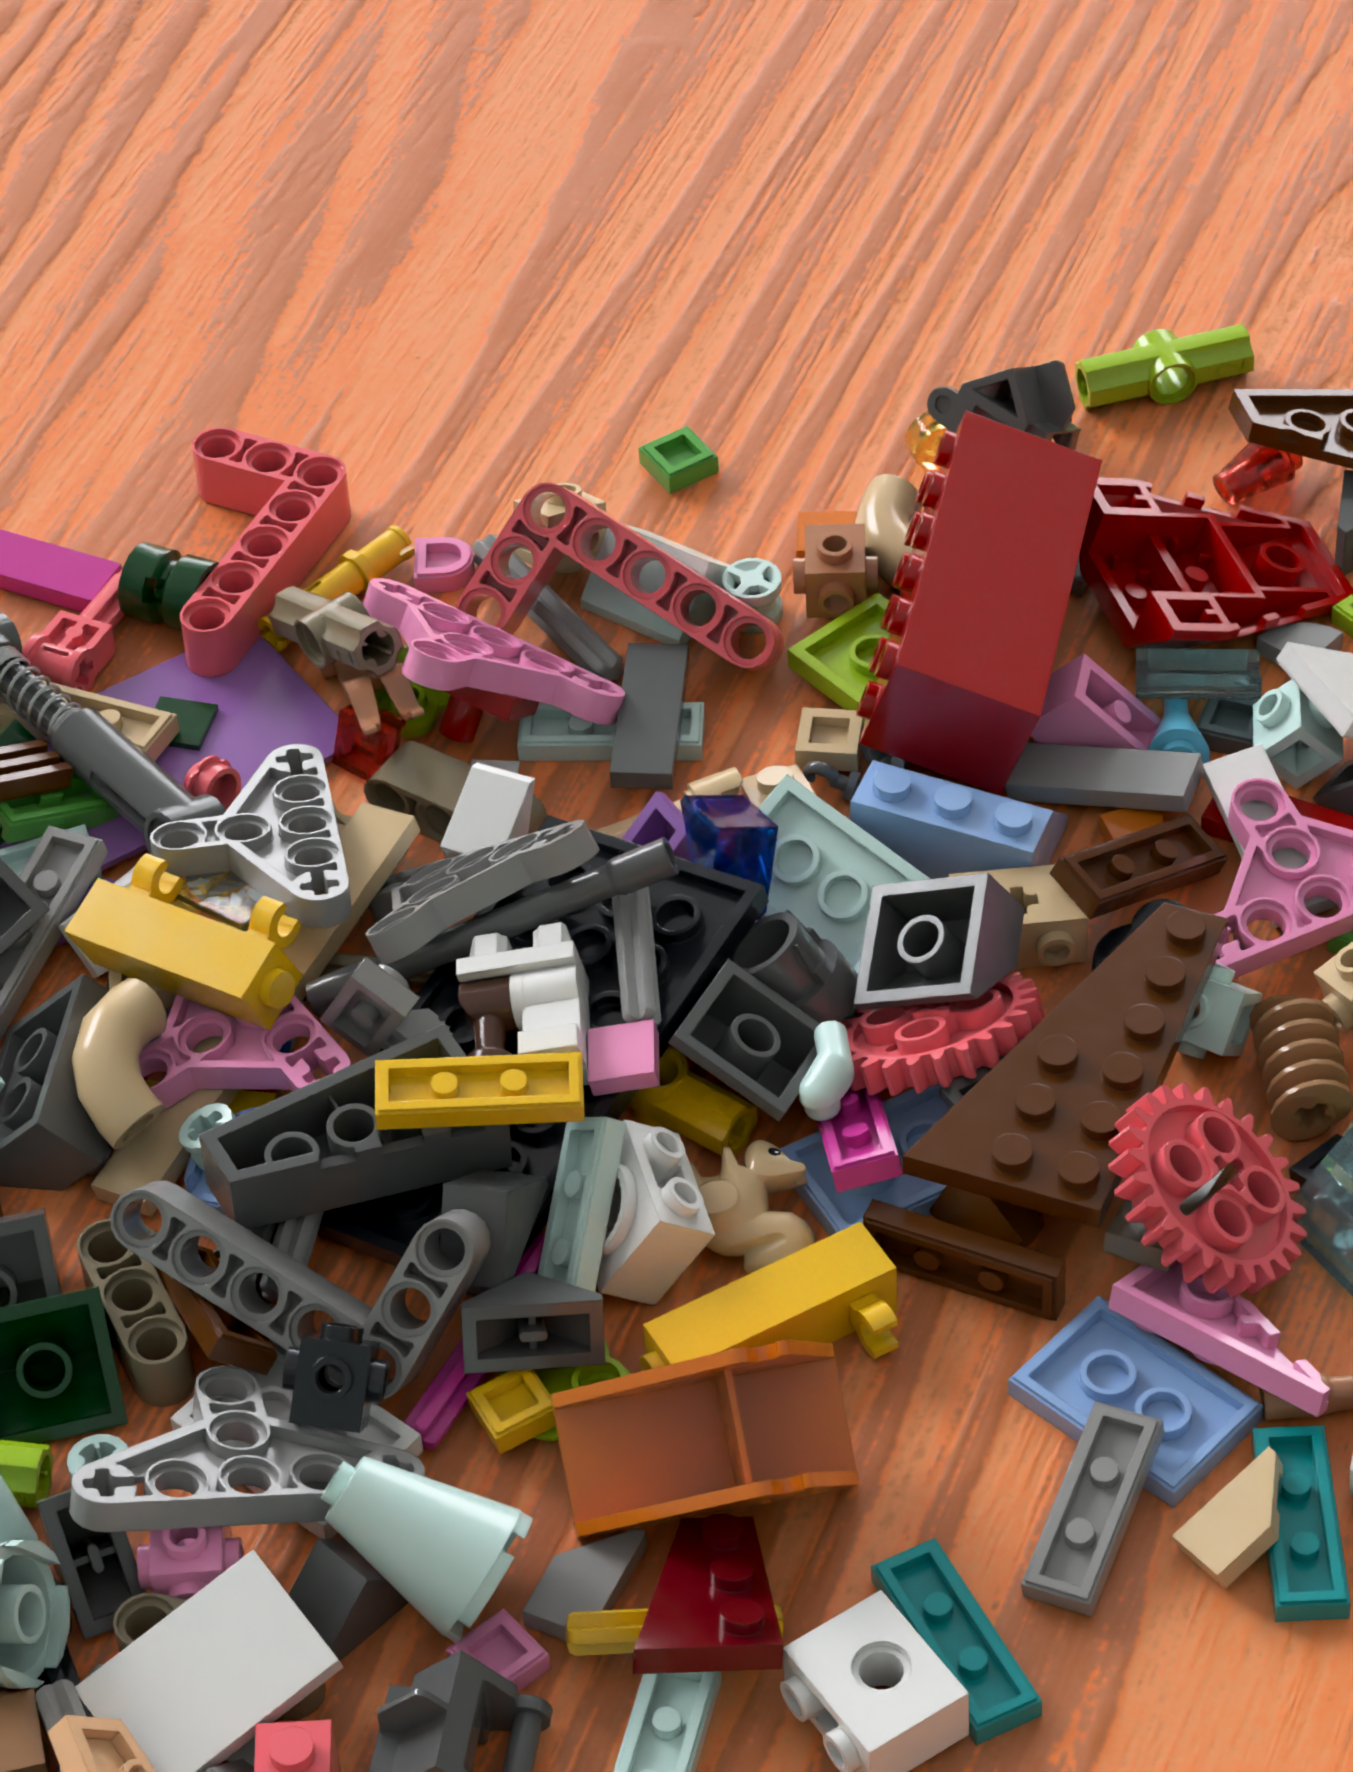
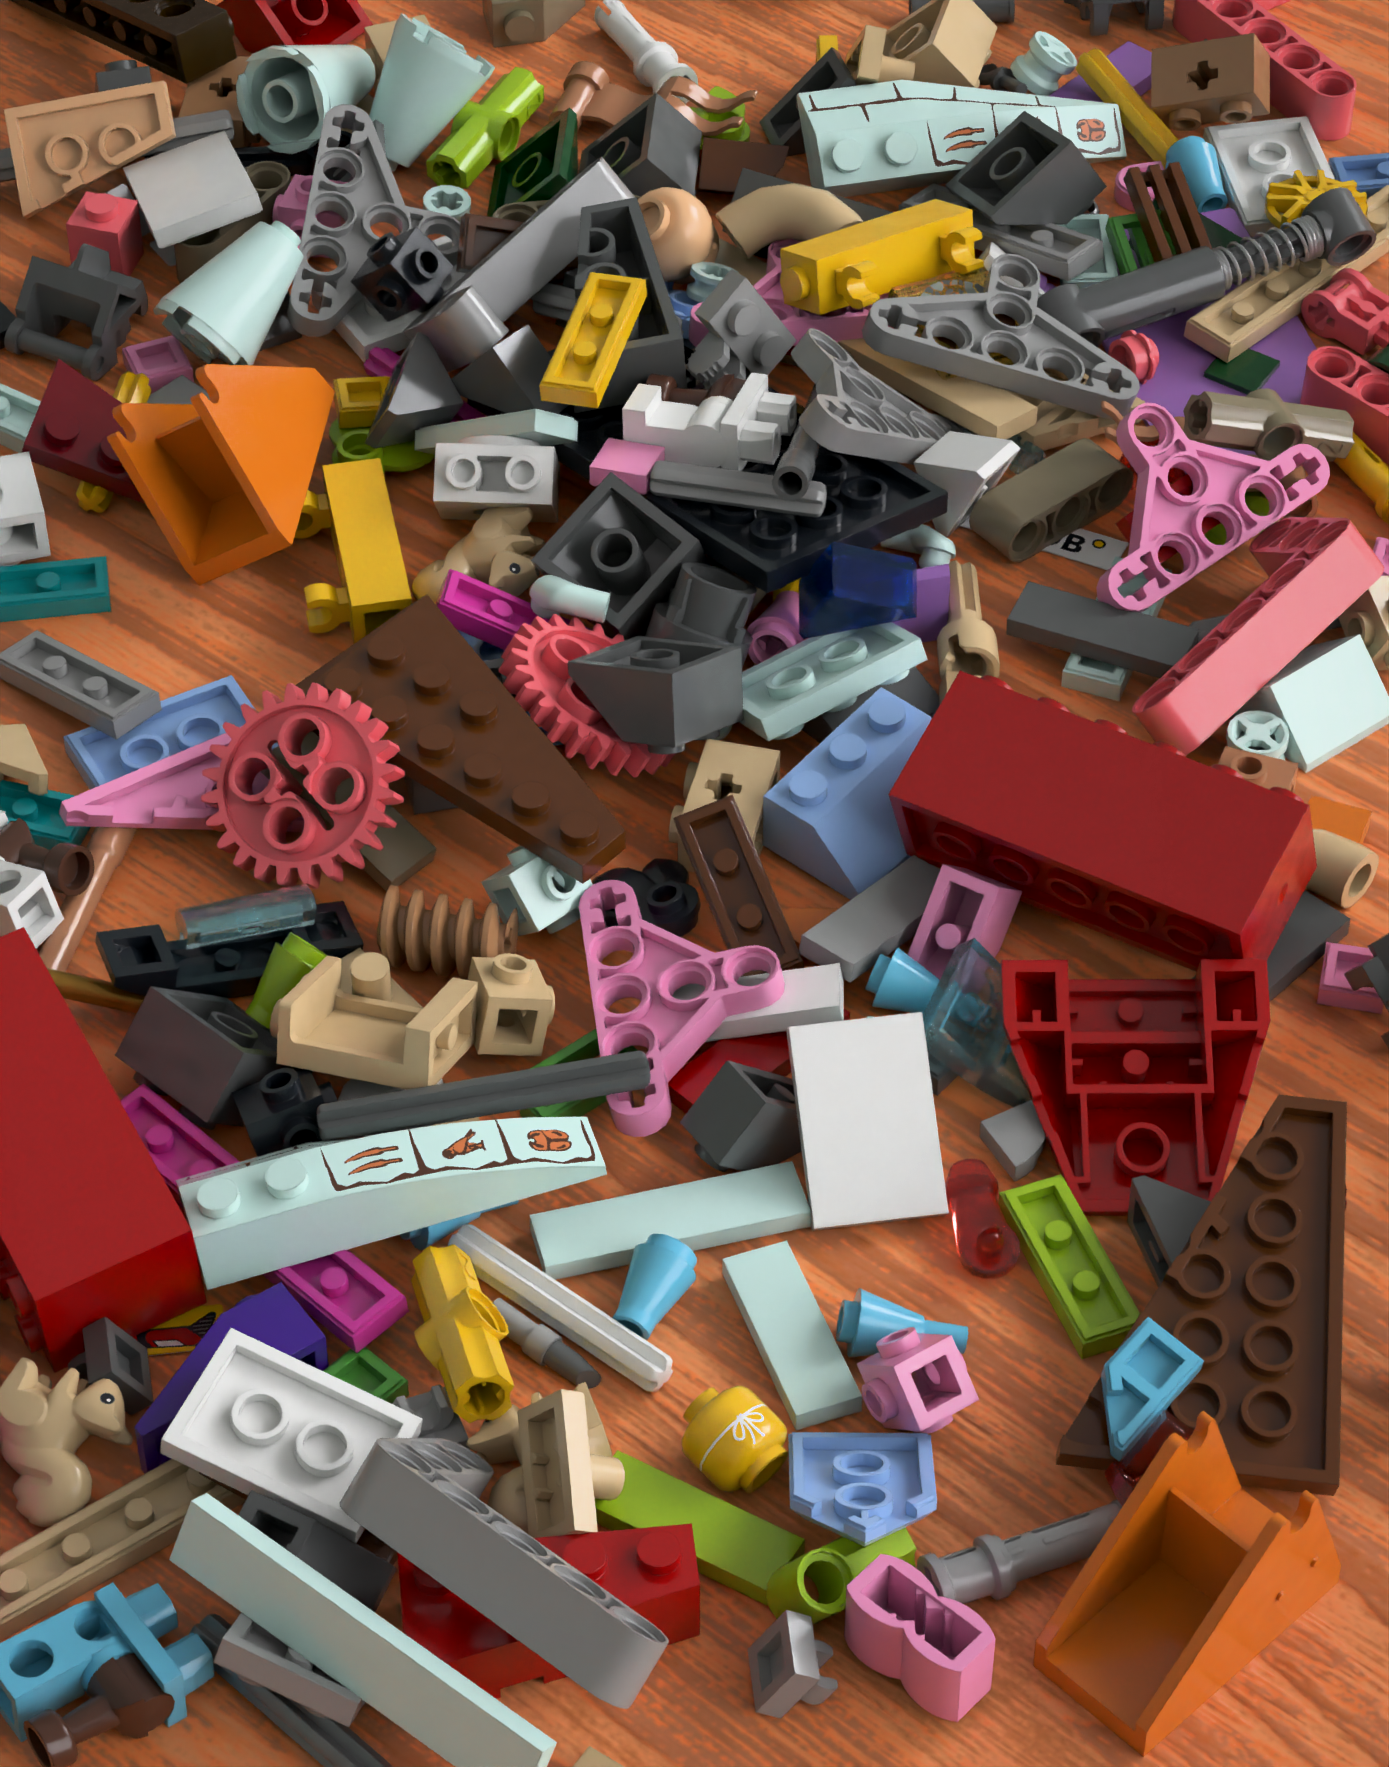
camera: 105 degrees right, 0 degrees up
none -> light nougat piece [637,187,719,285]

